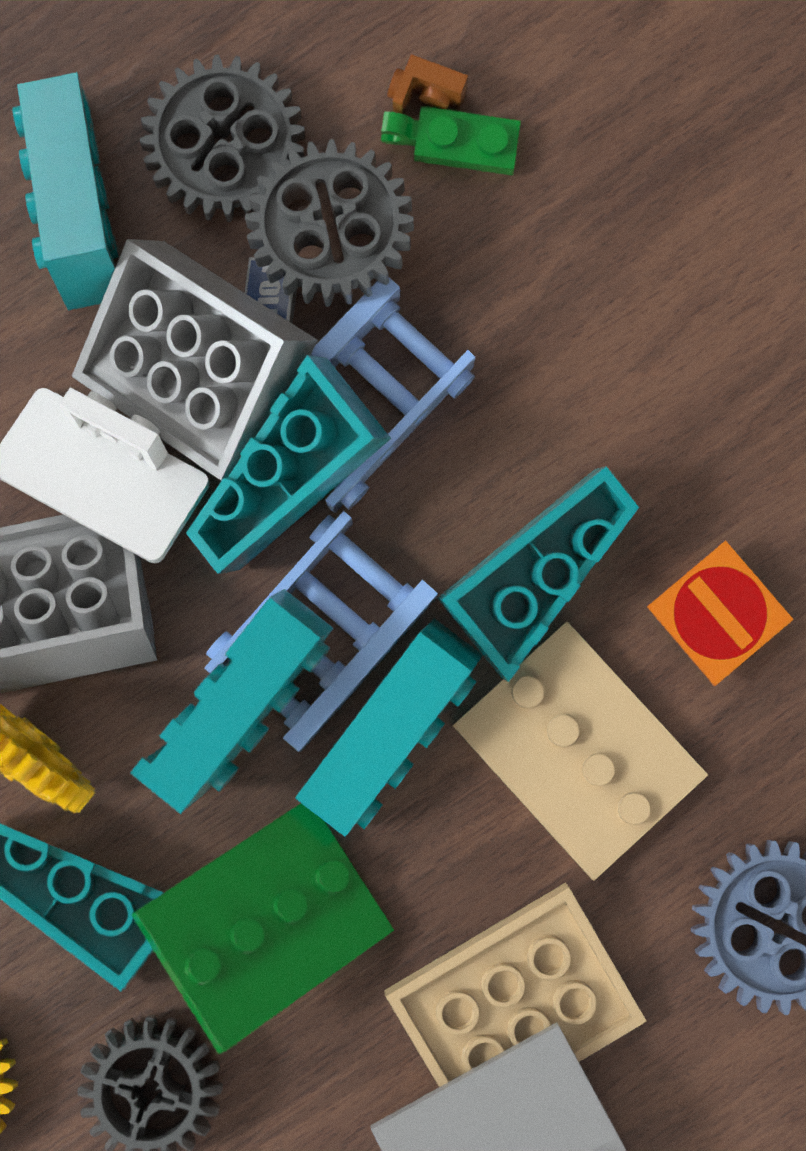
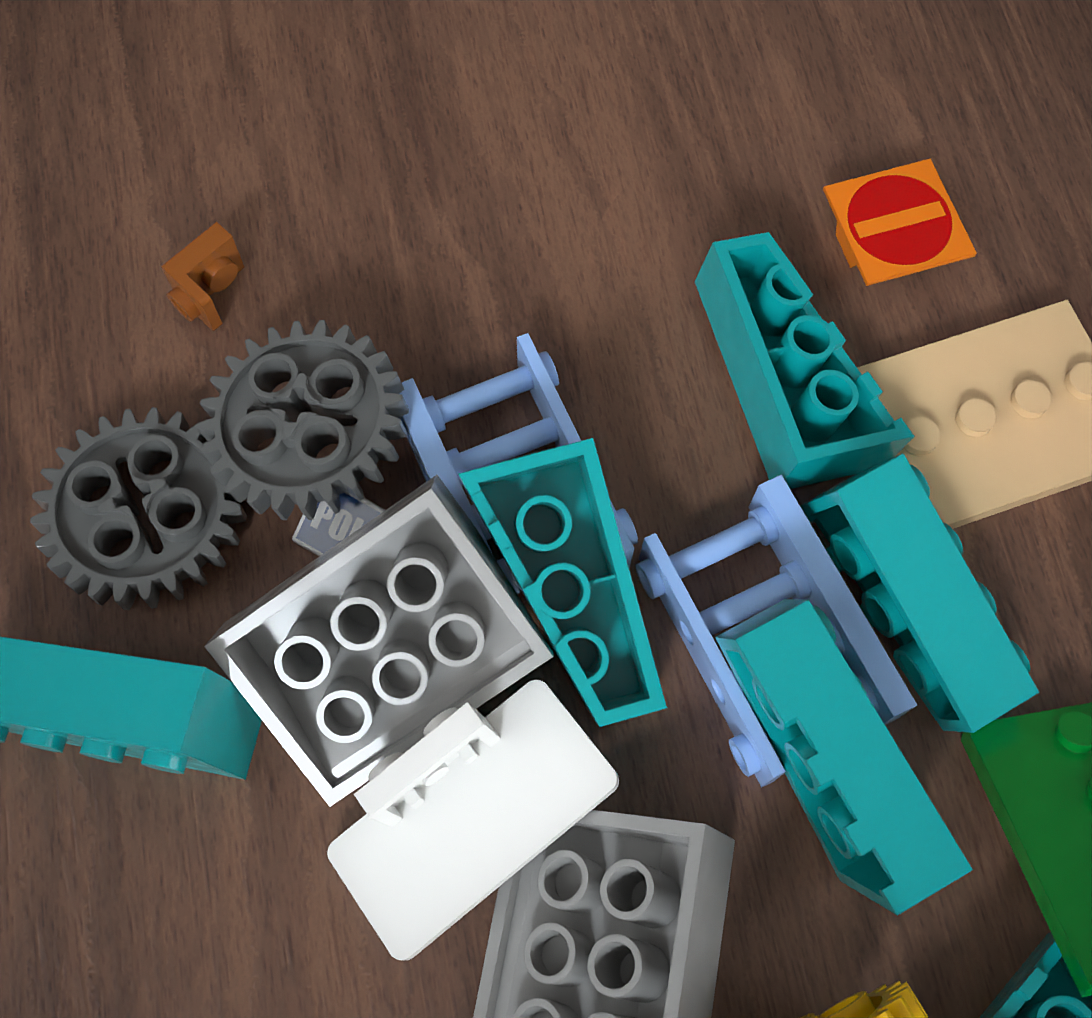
camera: 70 degrees left, 15 degrees down
green plate [381,106,521,176] -> none

